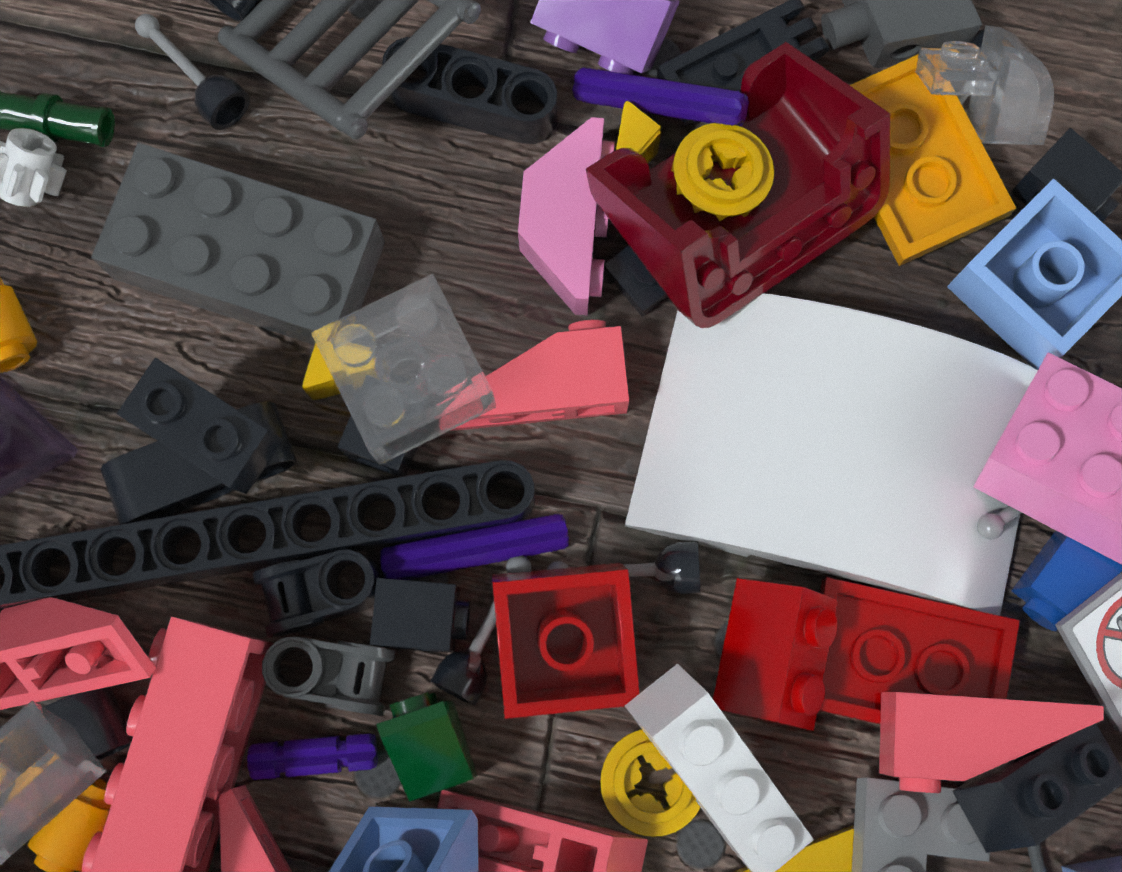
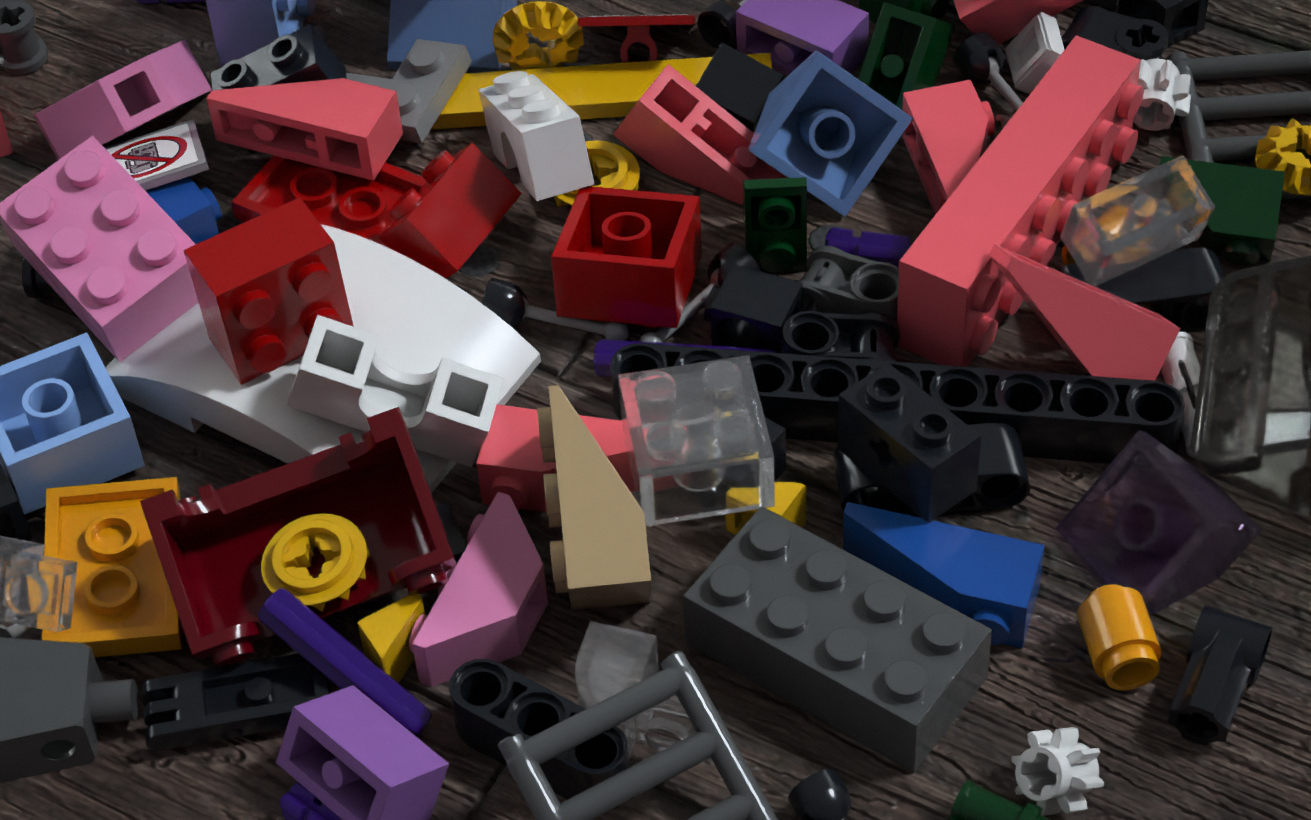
camera: 160 degrees left, 30 degrees down
none -> red brick [183,197,354,385]
none -> white arch [286,315,504,467]
none -> tan slope [537,385,651,610]
none -> clear brick [575,621,697,760]
none -> blue slope [843,502,1045,649]

